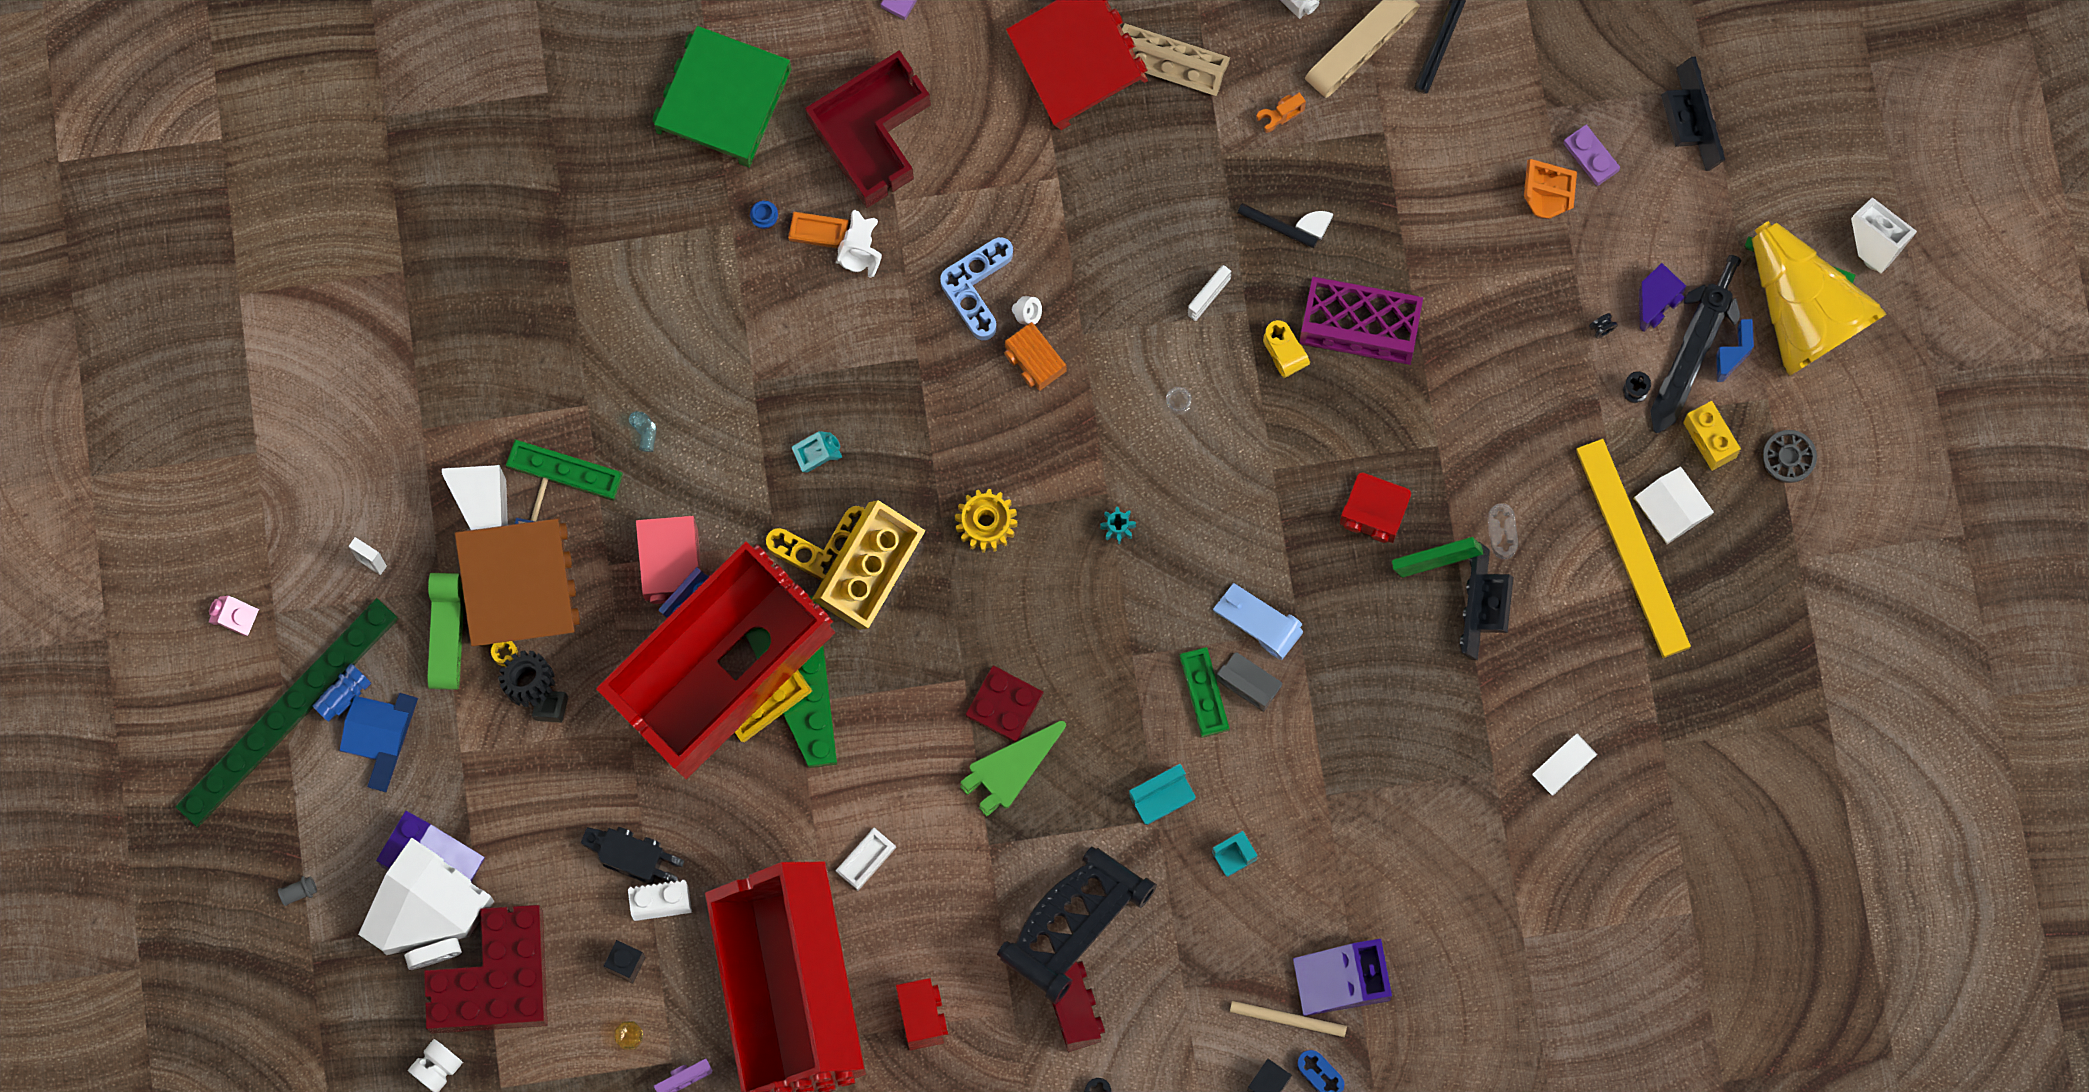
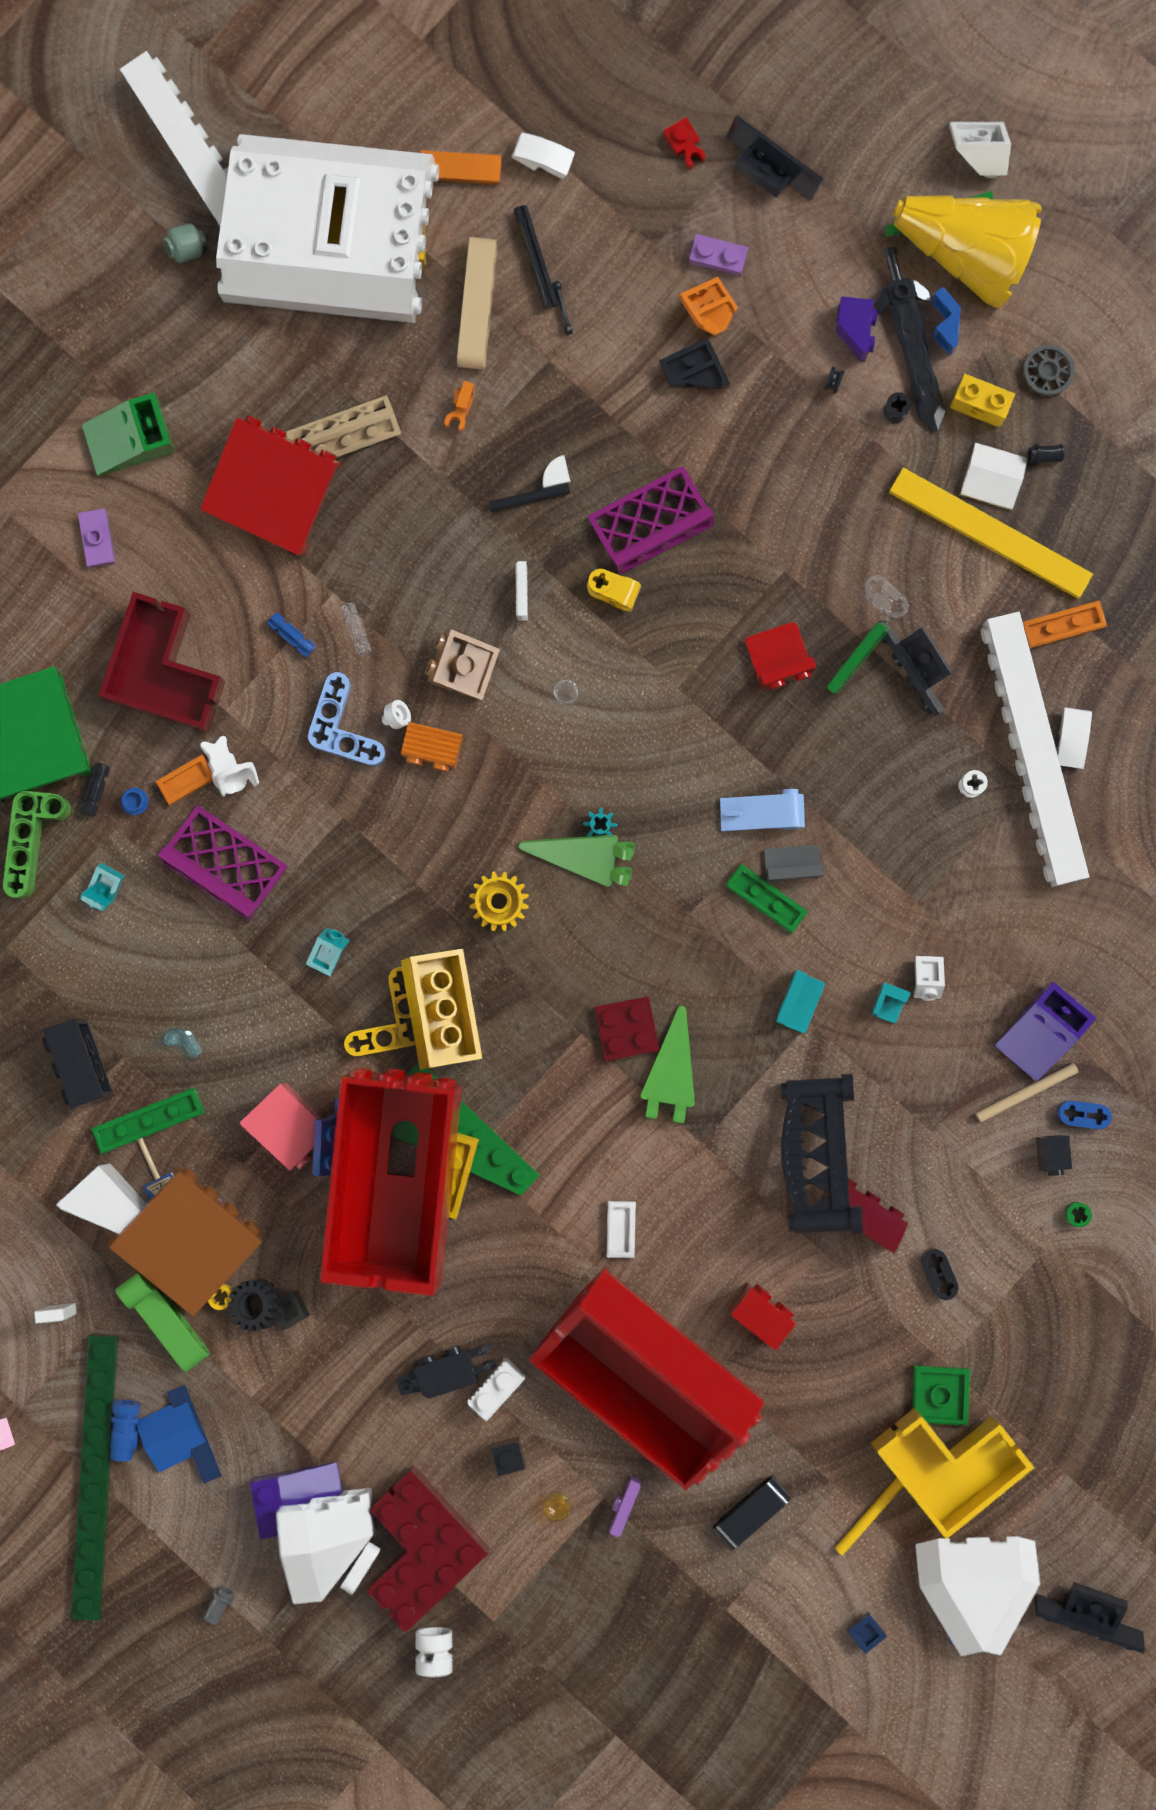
camera: 40 degrees left, 10 degrees up
none -> bright green beam [3,791,71,900]
none -> black brick [42,1018,114,1109]
none -> black axle [80,763,110,816]
none -> teal bracket [80,863,125,911]
none -> magenta fence [158,805,288,922]
none -> blue axle [267,613,315,657]
none -> clear axle [341,602,371,656]
none -> plate [425,629,500,701]
none -> bright green flag [519,835,635,887]
none -> black hinge [552,281,573,335]
none -> black wing [659,338,730,389]
none -> red plate [663,117,706,170]
none -> white bracket [914,956,945,1001]
none -> white bush [958,770,988,798]
none -> white brick [981,611,1089,887]
none -> orange tile [1023,600,1107,649]
none -> black pin [1028,443,1065,466]

